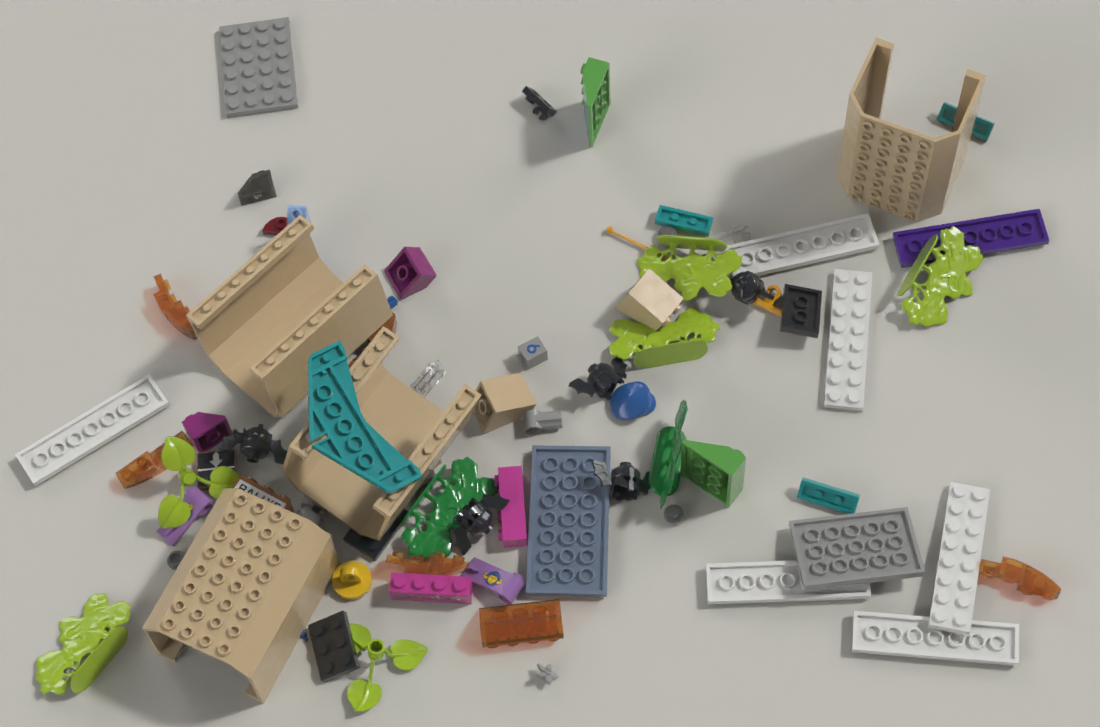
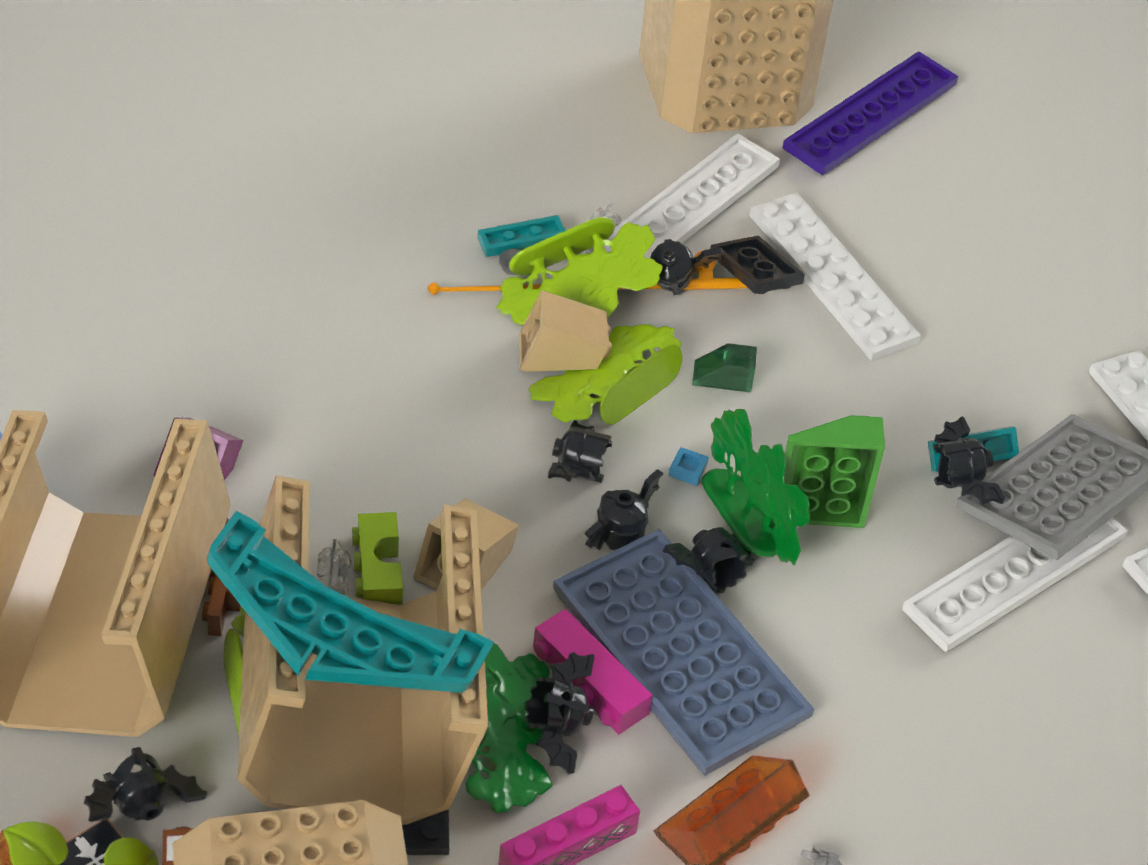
camera: 45 degrees left, 15 degrees down
magenta slope [181,412,233,453] -> none
clear orange slope [386,551,469,575] -> none
medium lavender door [461,557,525,605] -> none
light grey brick [517,336,548,369] -> none
black plate [522,86,557,121] -> none
light grey piece [523,409,562,435] -> none
bright green slope [580,57,611,147] -> none
blue piece [610,381,656,421] -> none
flat silver plate [664,505,684,524] -> none
lime plant [897,226,983,327] -> none
none -> lime arch [352,512,403,605]
none -> black helmet [585,469,663,550]
none -> dark azure plate [668,447,709,486]
none -> clear green slope [692,343,757,393]
none -> black helmet [932,416,1005,504]

